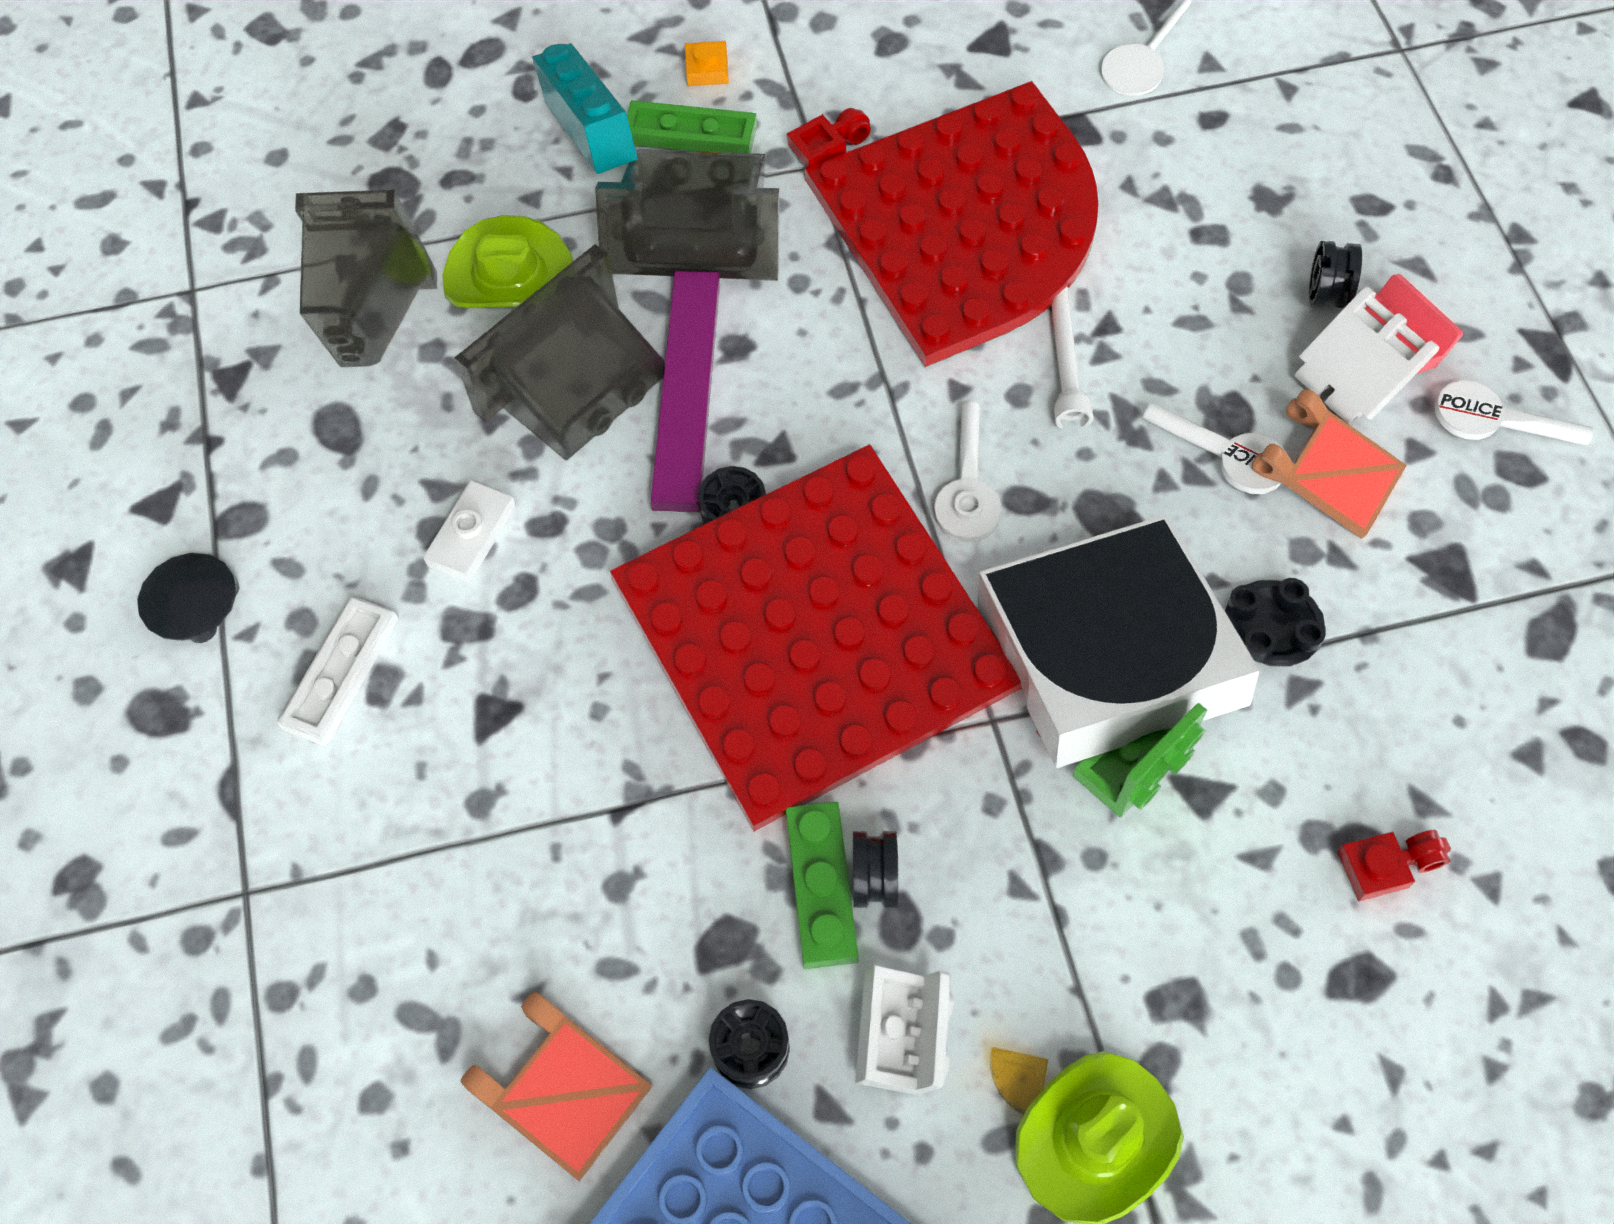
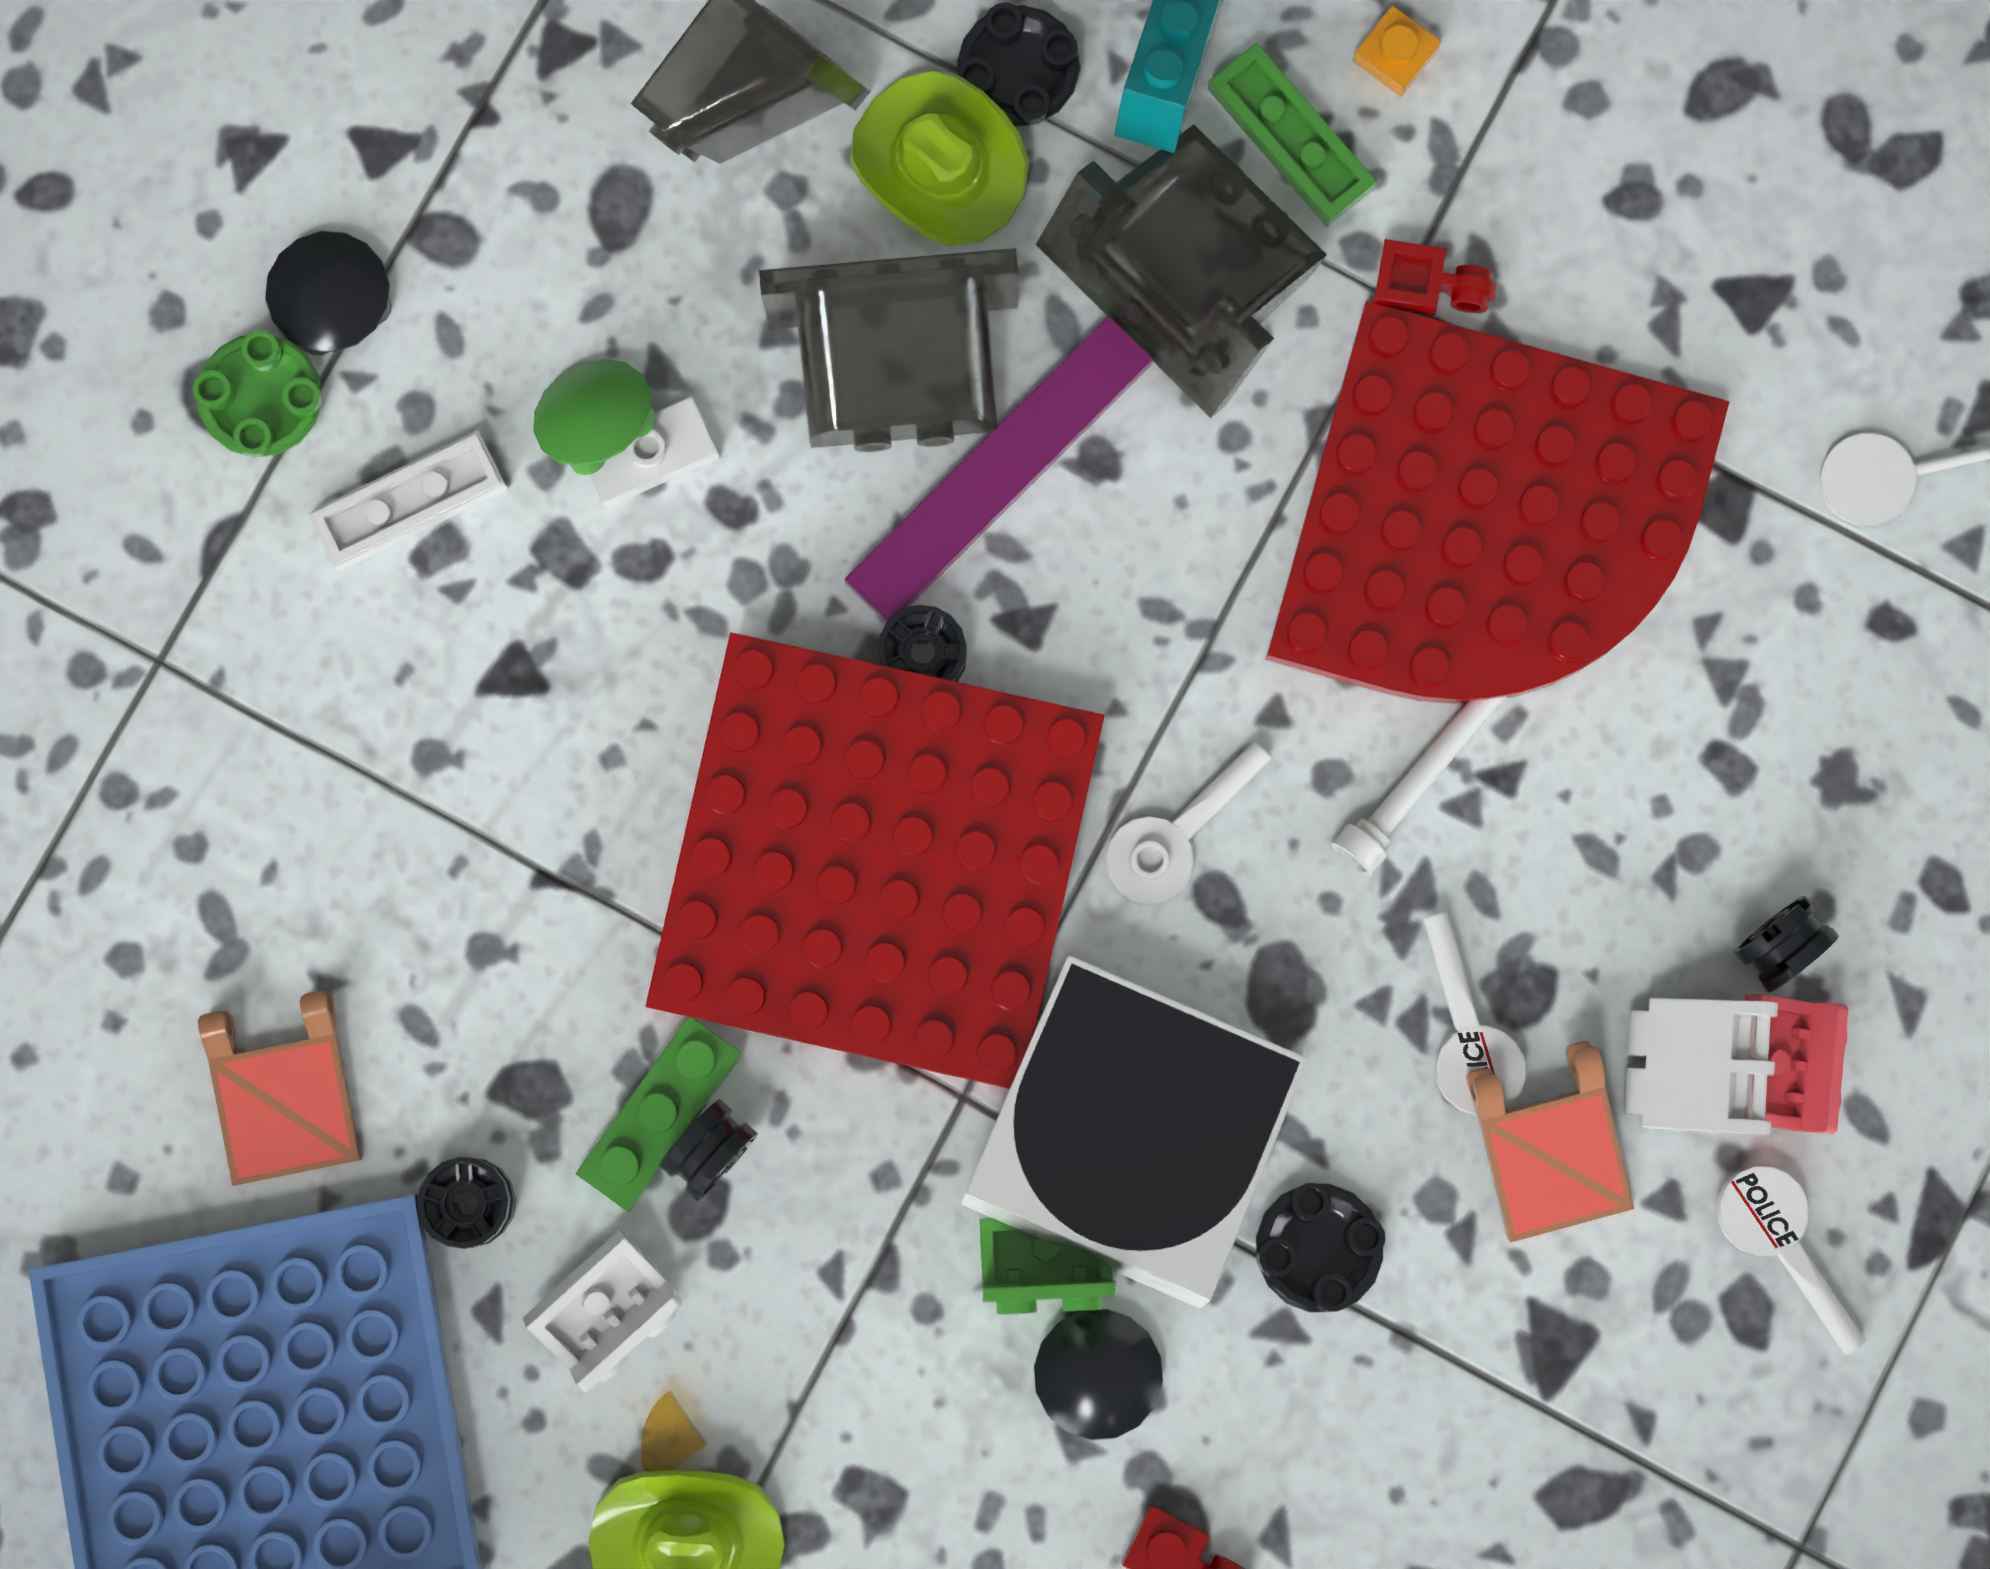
camera: 40 degrees right, 20 degrees up
none -> bright green dish [193,330,322,457]
none -> bright green dish [533,359,657,475]
none -> black dish [957,2,1080,127]
none -> black dish [1034,1309,1163,1440]

